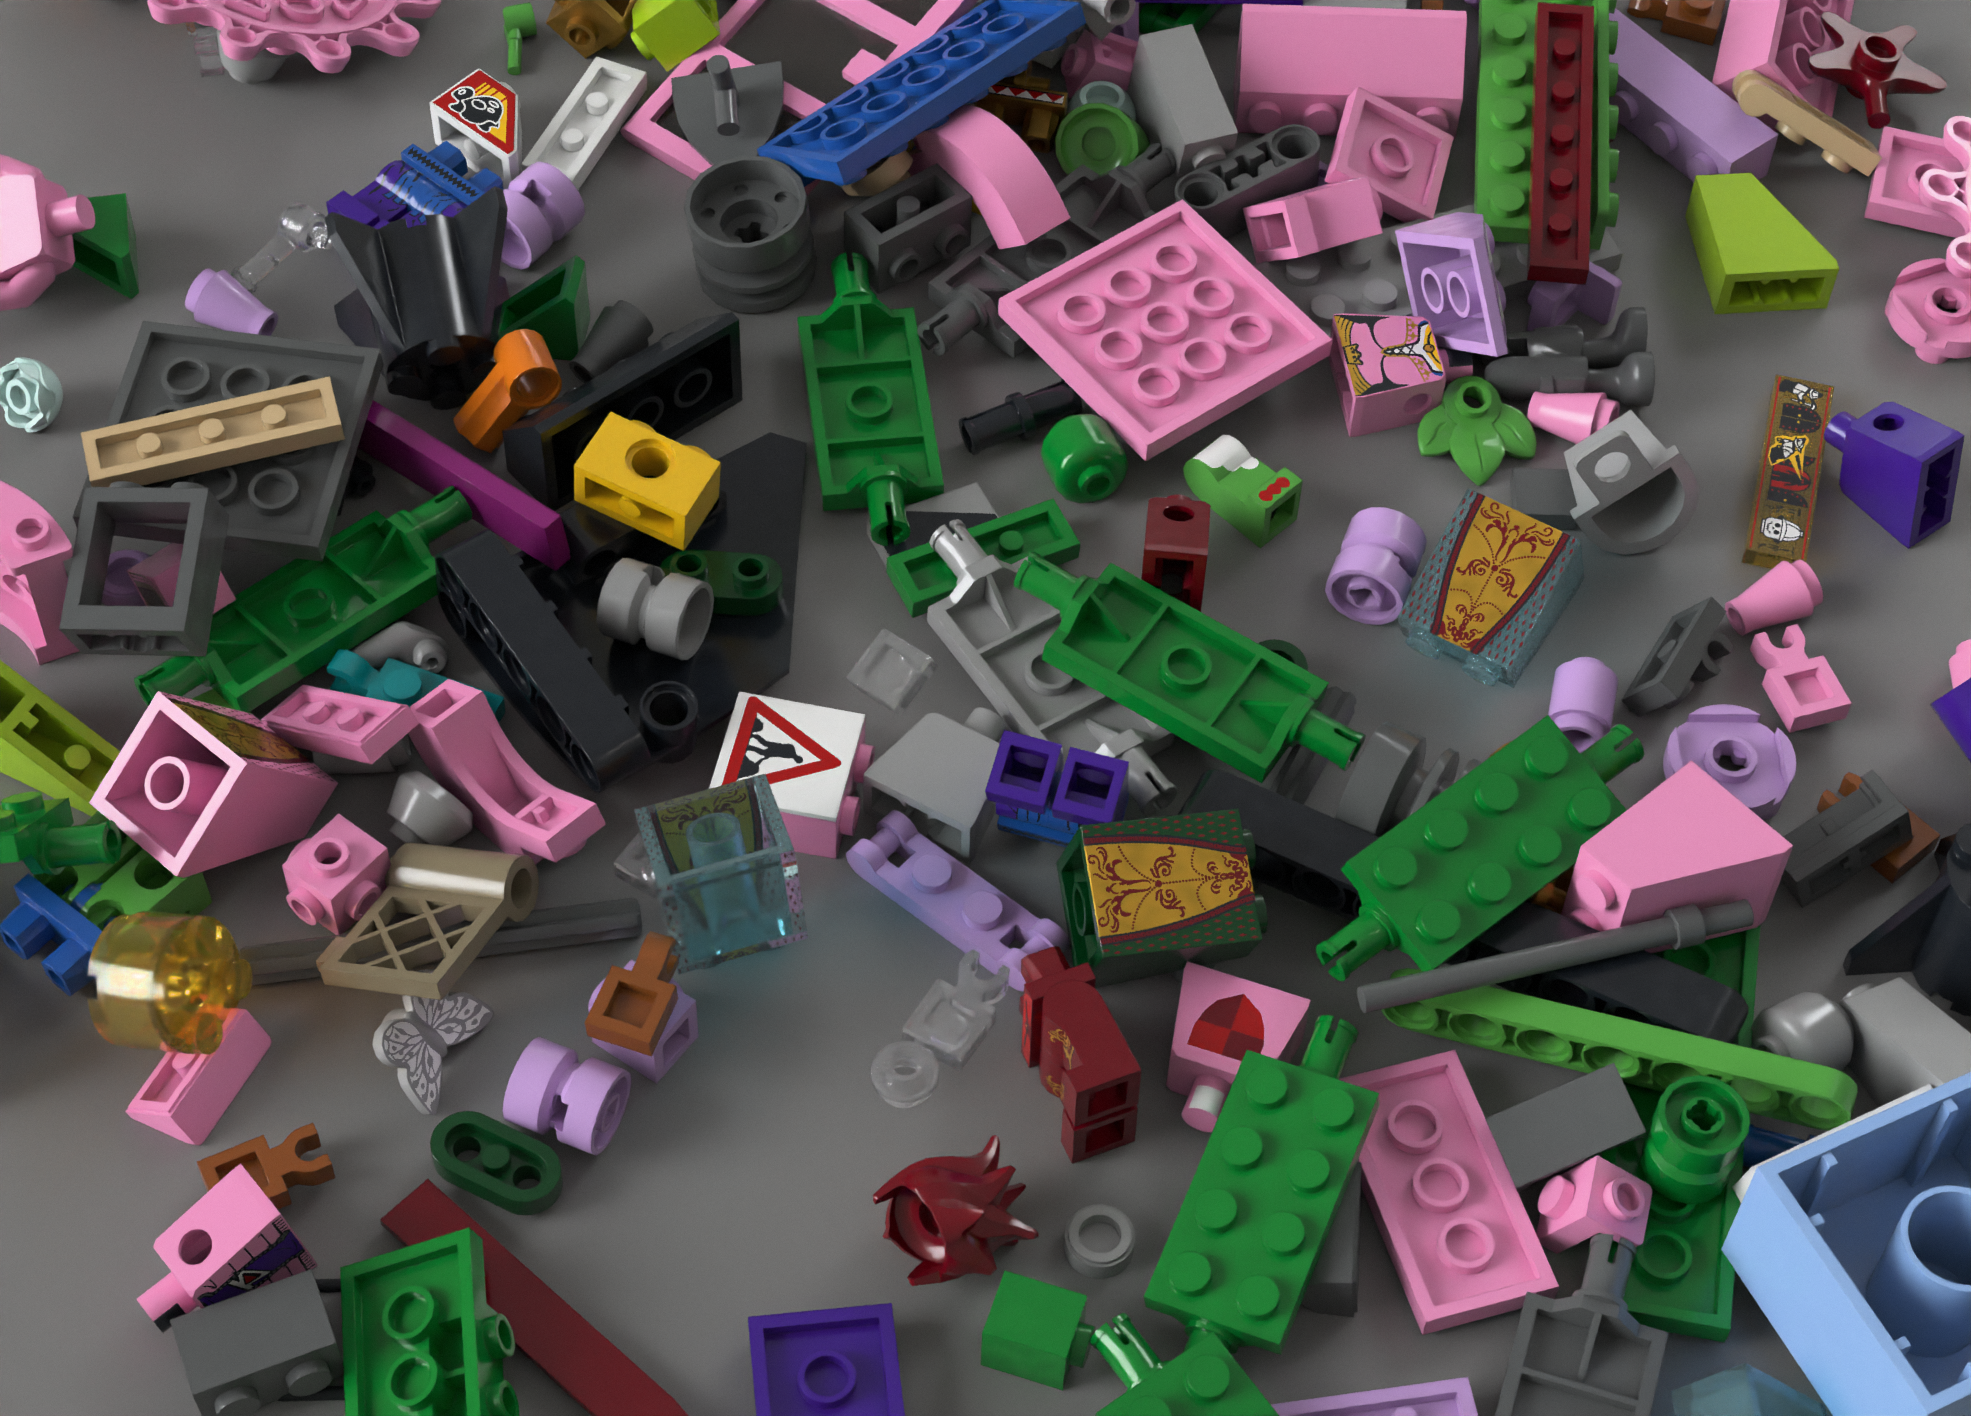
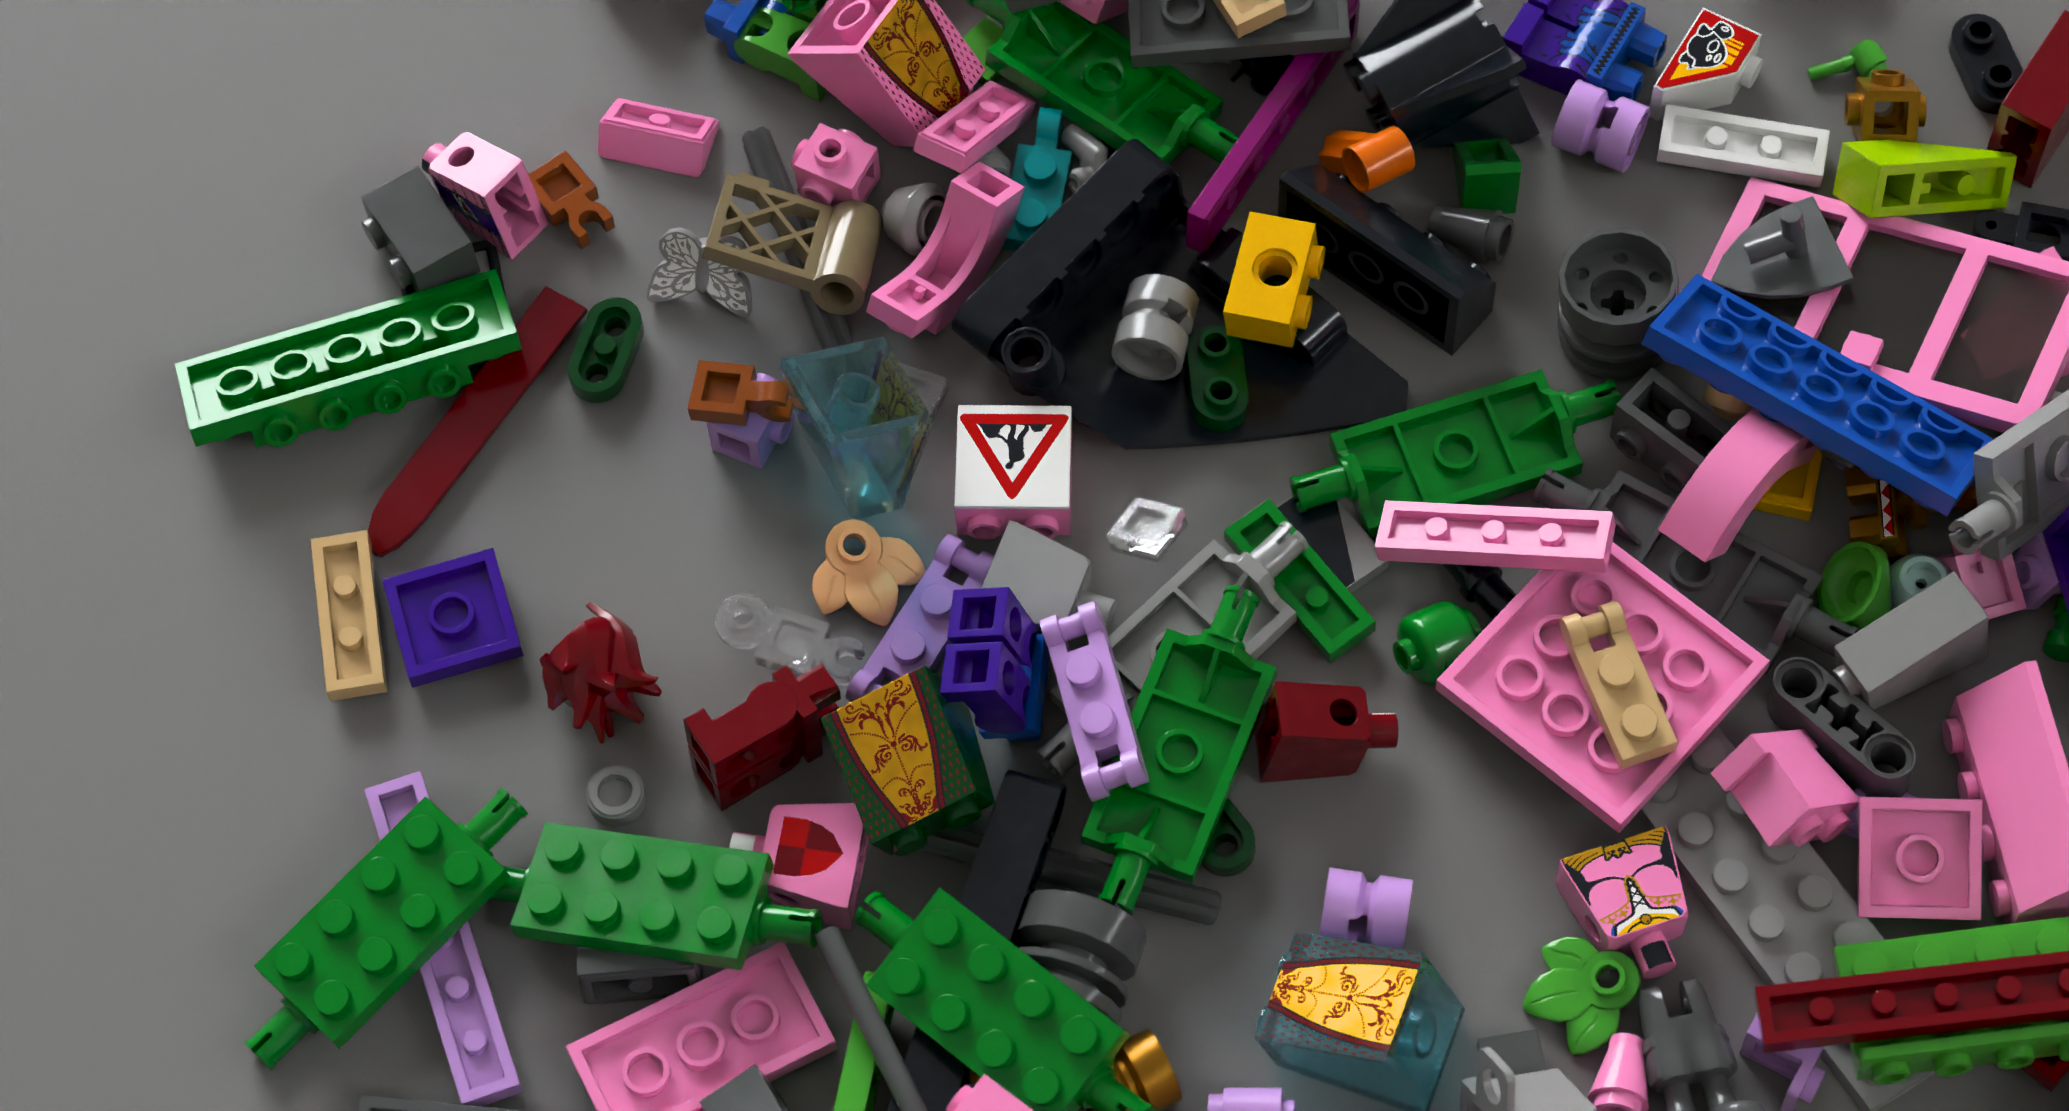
camera: 85 degrees right, 10 degrees up
clear yellow brick [87,911,253,1055] -> none
lavender wheel [503,1037,631,1156] -> none
green brick [980,1270,1095,1391] -> none
bright green leg [1183,435,1303,548] -> none
lavender slope [1395,212,1508,357] -> none
none -> light nougat plate [812,519,925,627]
none -> lavender plate [1040,600,1149,802]
none -> bright pink plate [1375,500,1616,573]
none -> tan plate [1559,600,1678,770]

